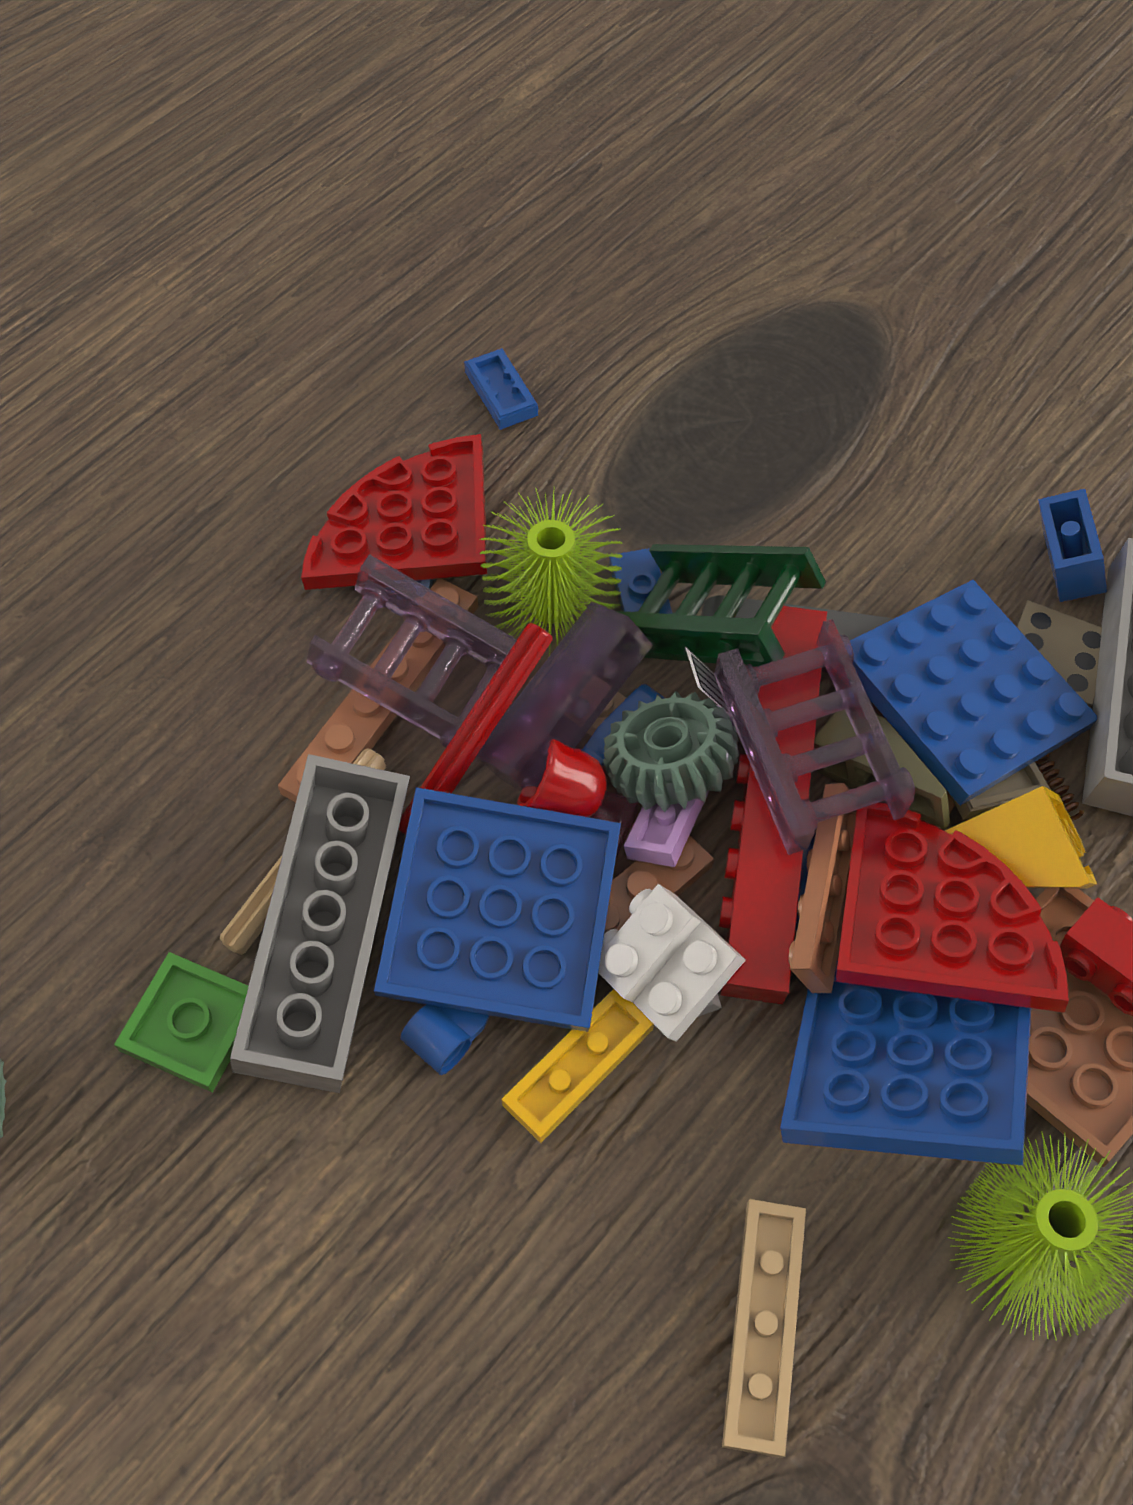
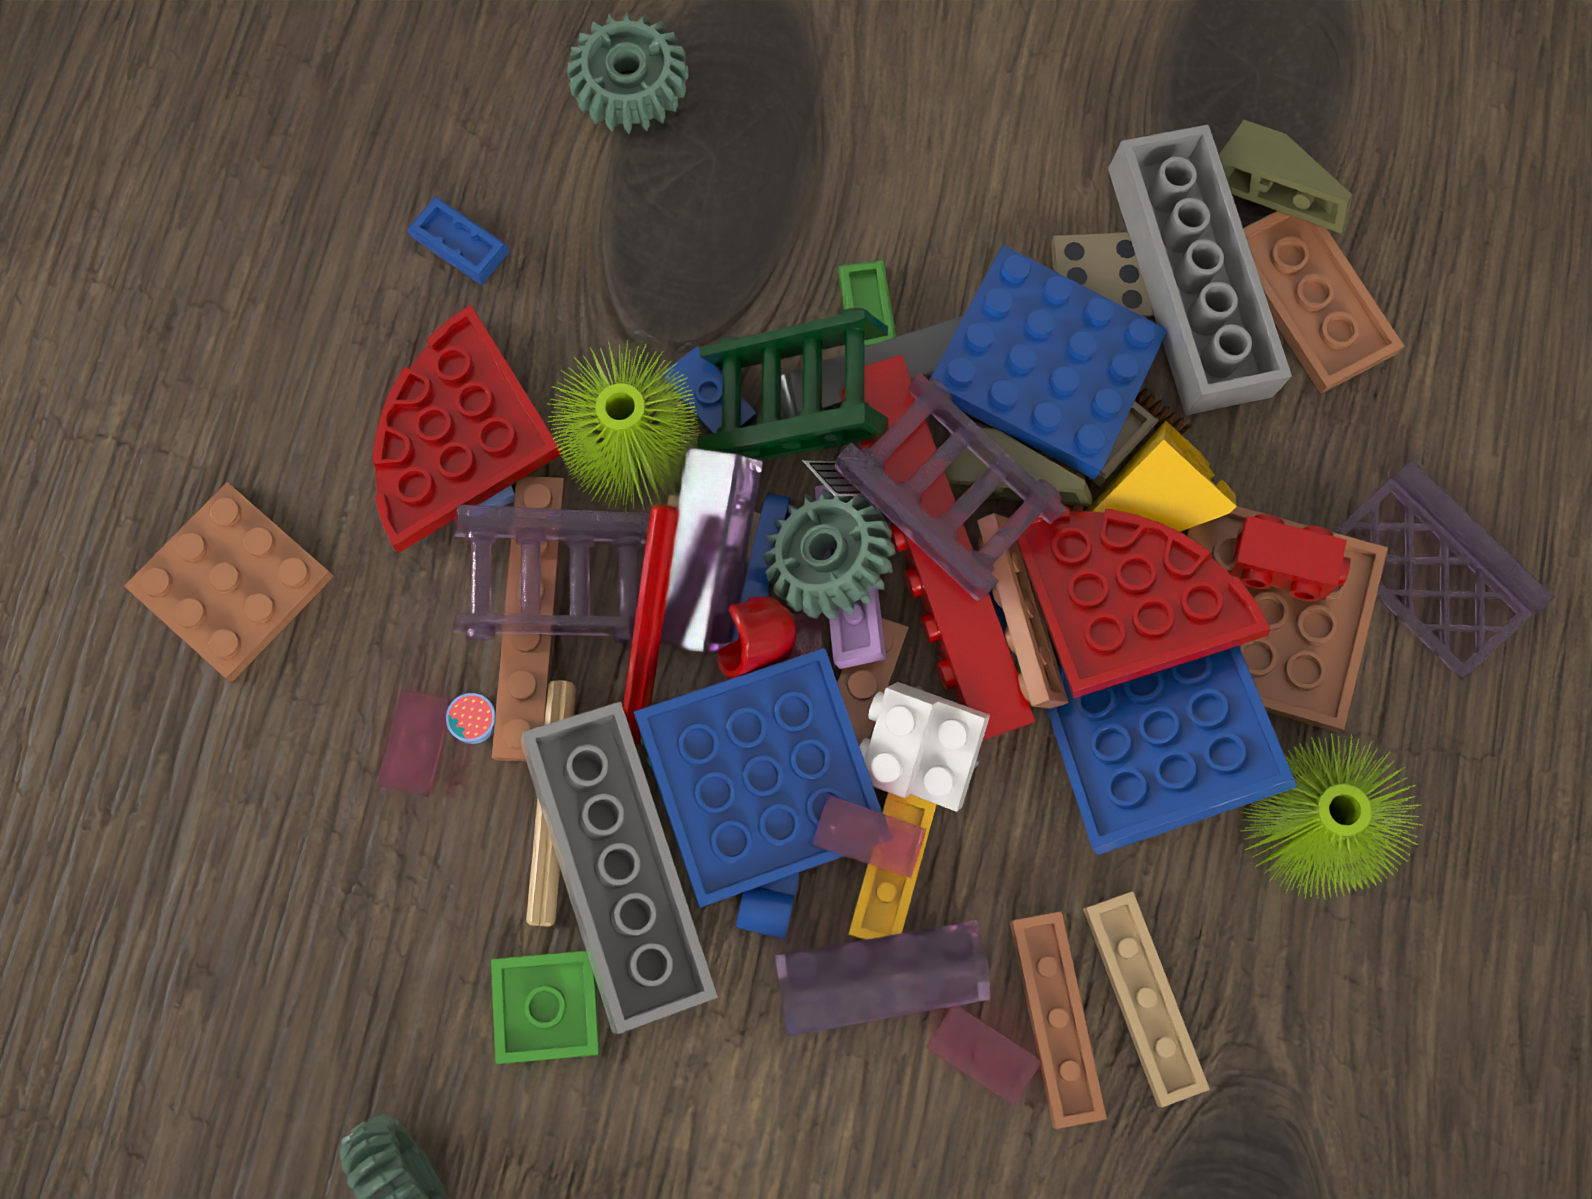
camera: 30 degrees left, 15 degrees up
blue brick [1038,489,1107,602] -> none
none -> nougat plate [124,482,334,682]
none -> clear pink plate [377,689,452,797]
none -> tile [446,693,496,744]
none -> sand green gear [567,12,688,133]
none -> clear purple brick [775,920,990,1036]
none -> clear pink plate [812,796,926,878]
none -> bright green tile [838,260,896,347]
none -> clear pink plate [926,1003,1042,1106]
none -> nougat plate [1010,911,1107,1129]

